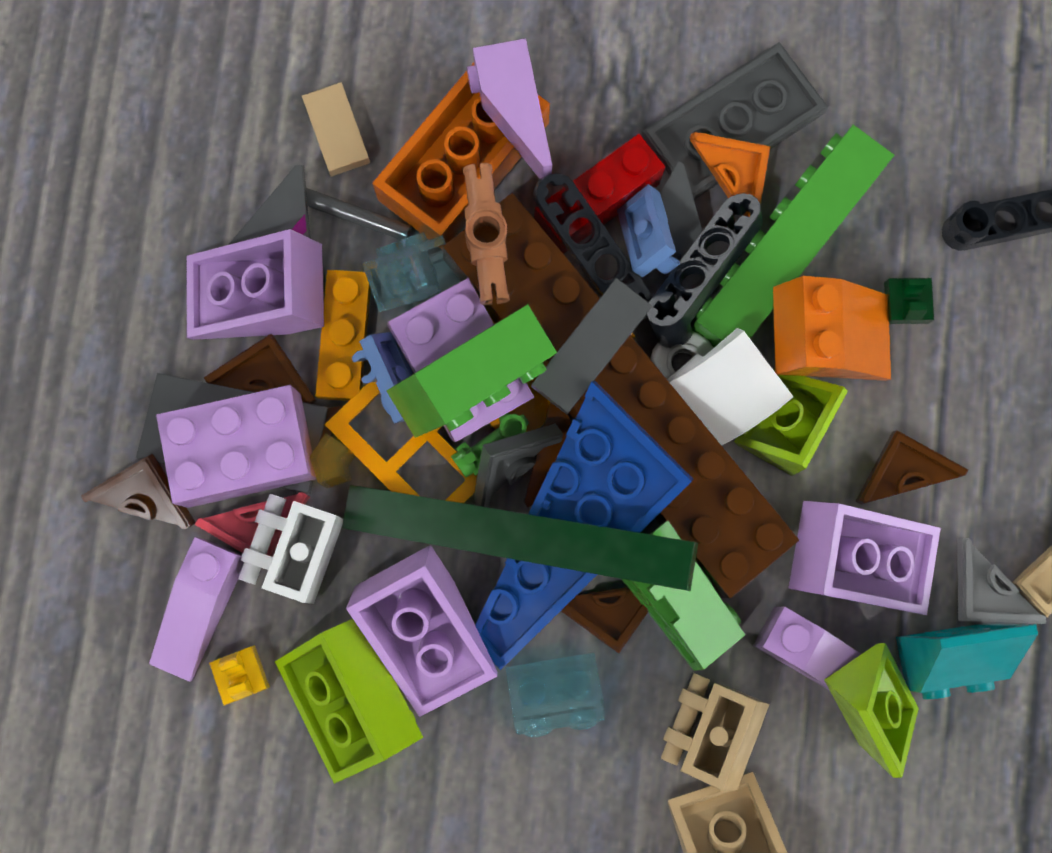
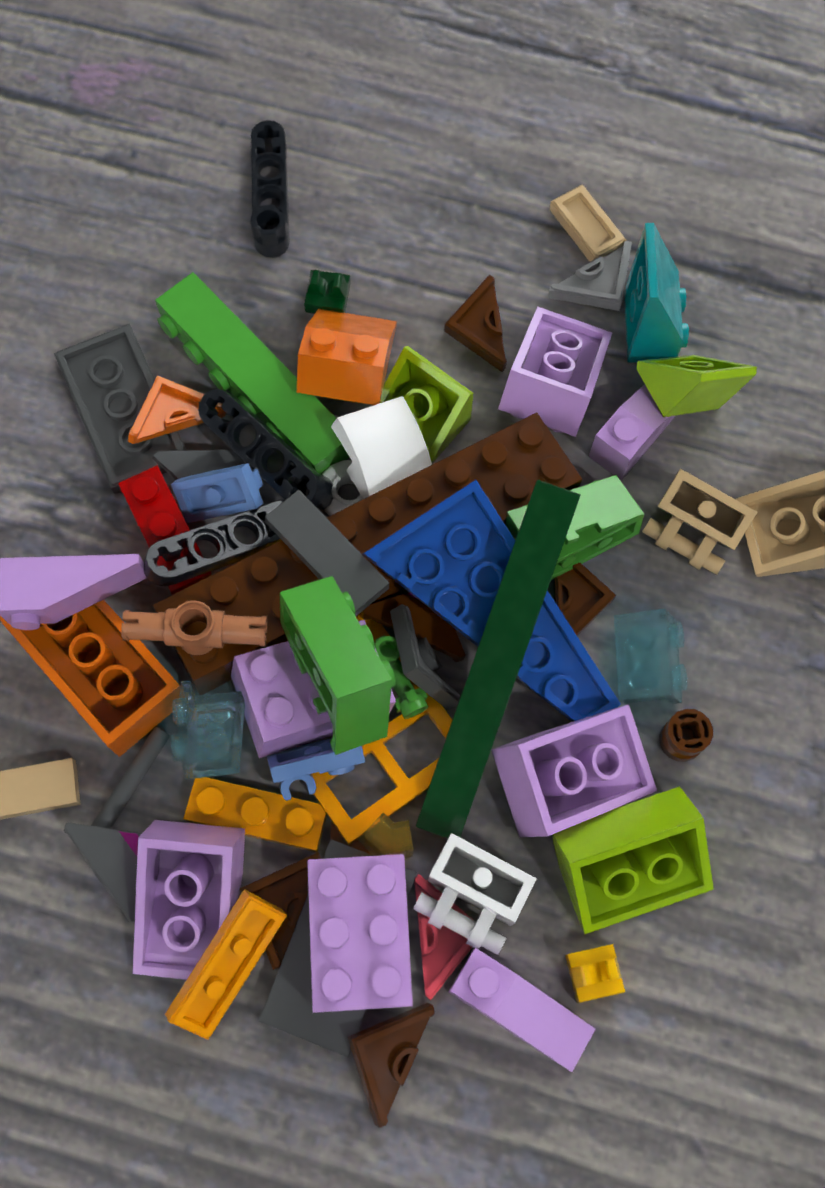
camera: 80 degrees left, 10 degrees down
none -> light orange tile [165,889,287,1040]
none -> reddish brown wheel [659,709,713,762]

